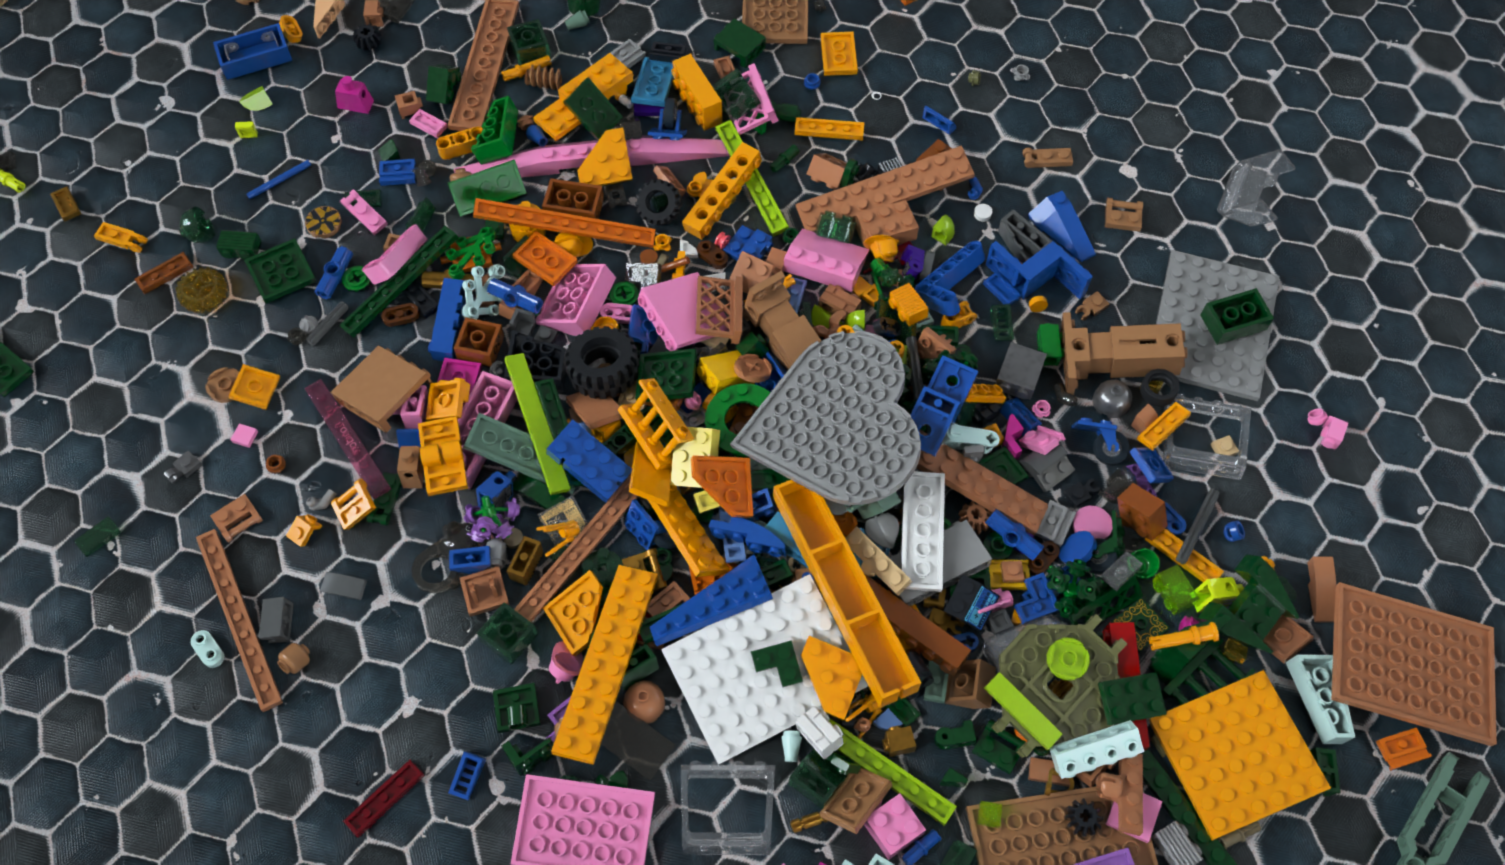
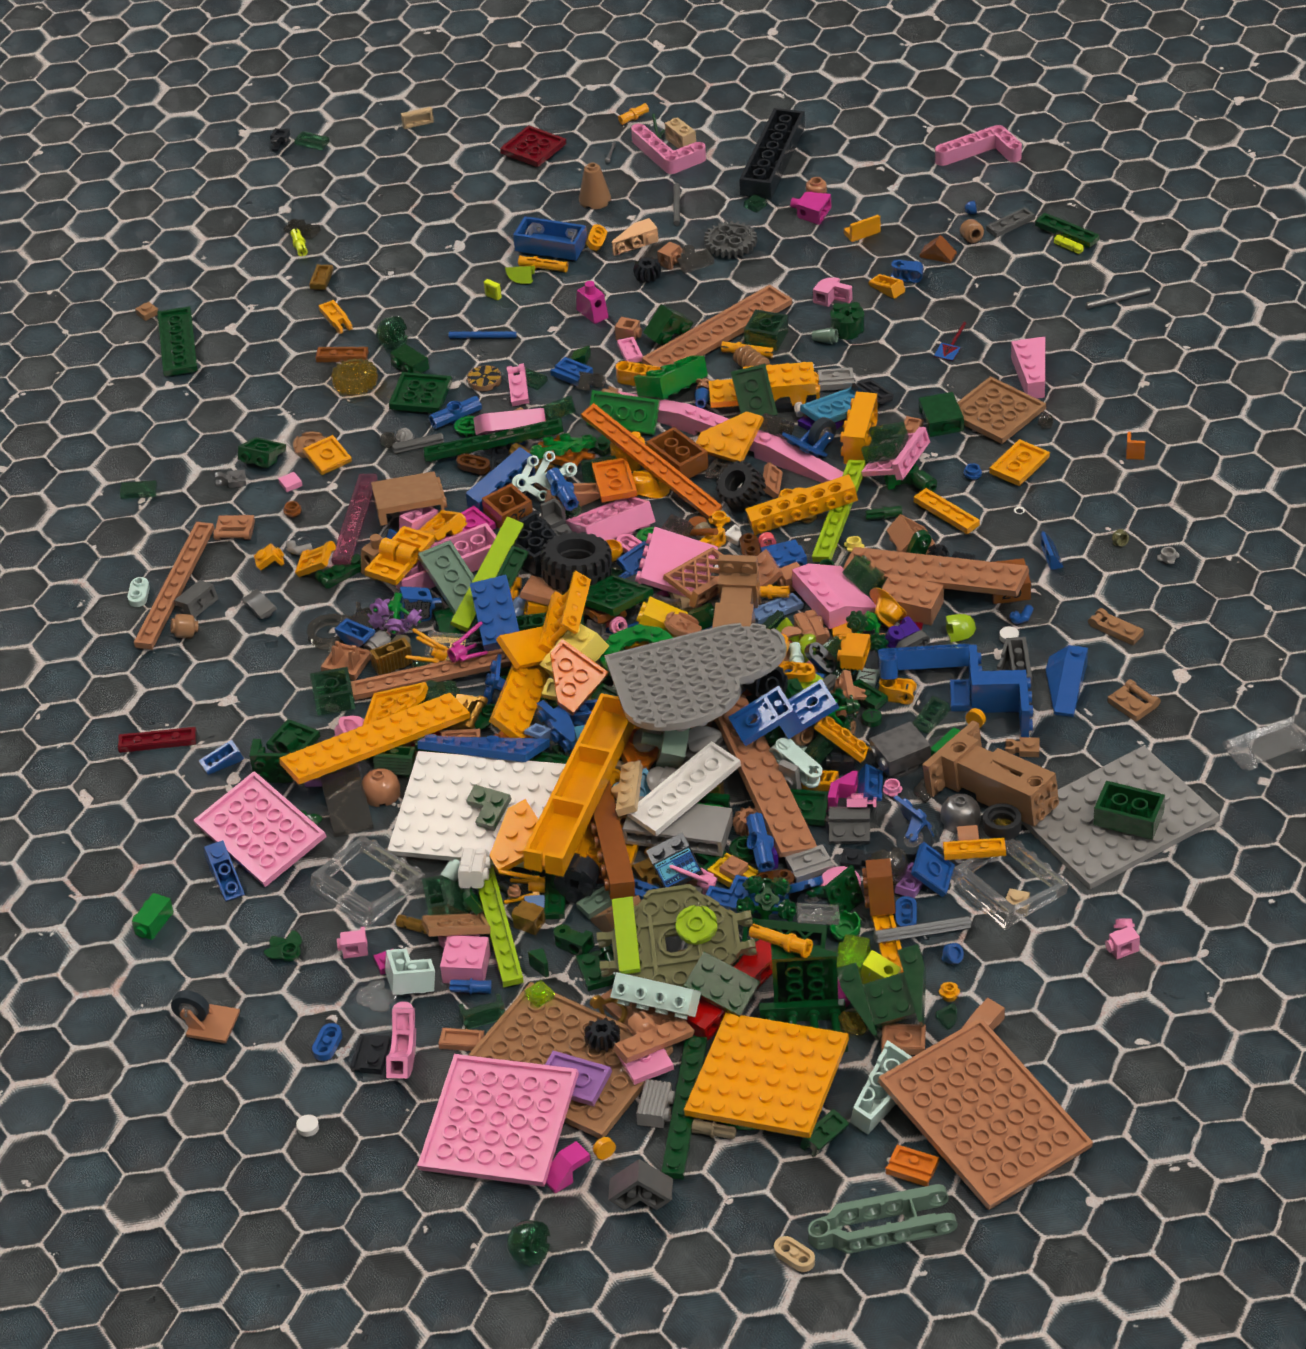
camera: 45 degrees right, 20 degrees down
none -> dark green plate [238,437,286,468]
none -> dark pink plant [447,622,488,663]
none -> light orange pin [518,255,568,272]
none -> light yellow plate [844,536,865,552]

